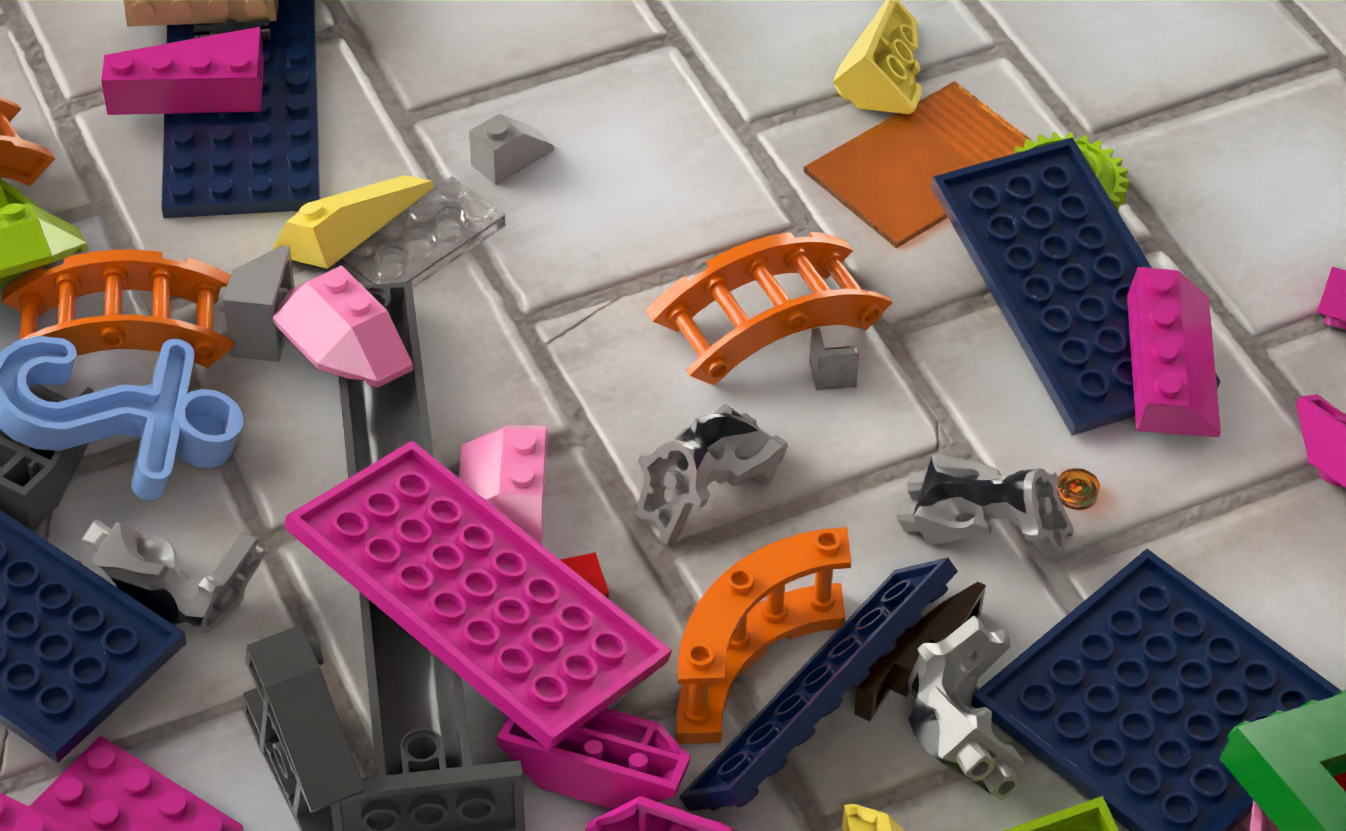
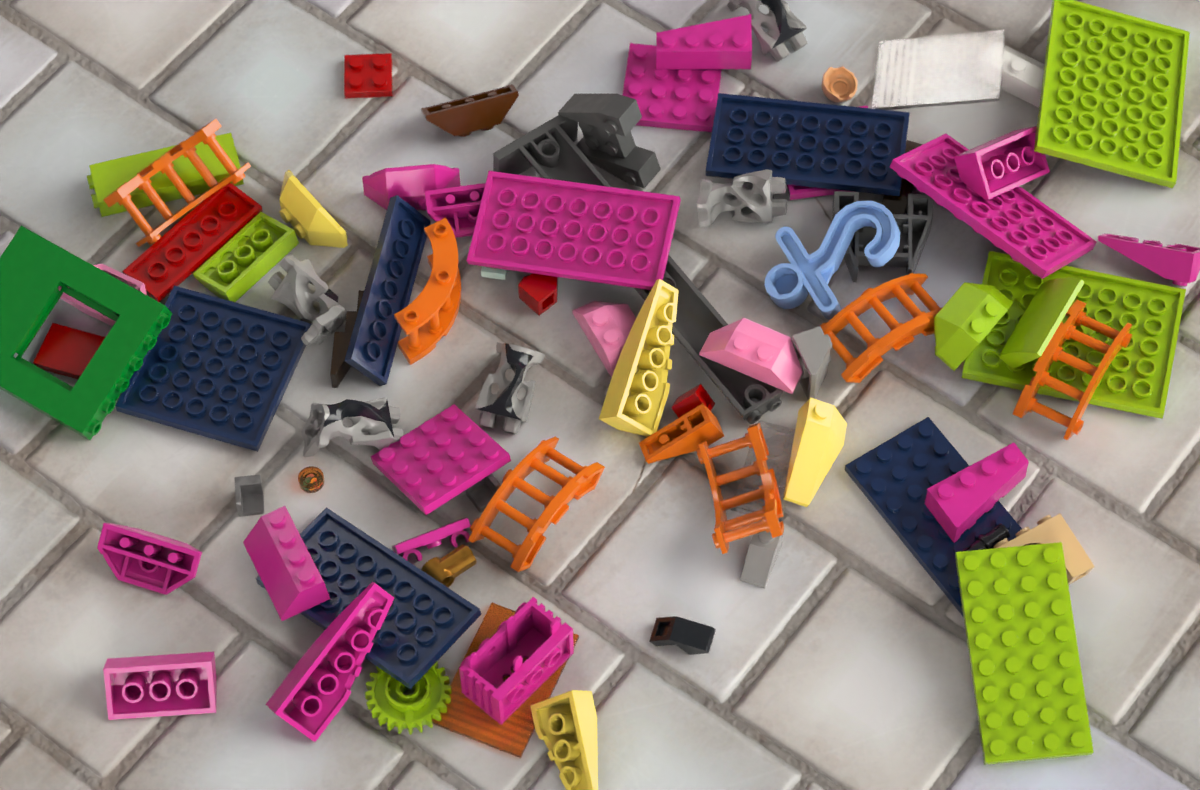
camera: 155 degrees right, 10 degrees up
none -> flat silver panel [234,475,264,517]
none -> dark pink wedge [266,582,394,742]
none -> dark pink plate [371,404,511,515]
none -> dark pink plate [392,518,471,561]
none -> pearl gold piece [421,544,477,587]
none -> dark pink piece [459,597,574,725]
none -> light yellow wedge [599,279,679,437]
none -> orange slope [639,403,724,464]
none -> black slope [650,616,716,655]
none -> red panel [671,384,715,418]
none -> orange fence [697,423,784,554]

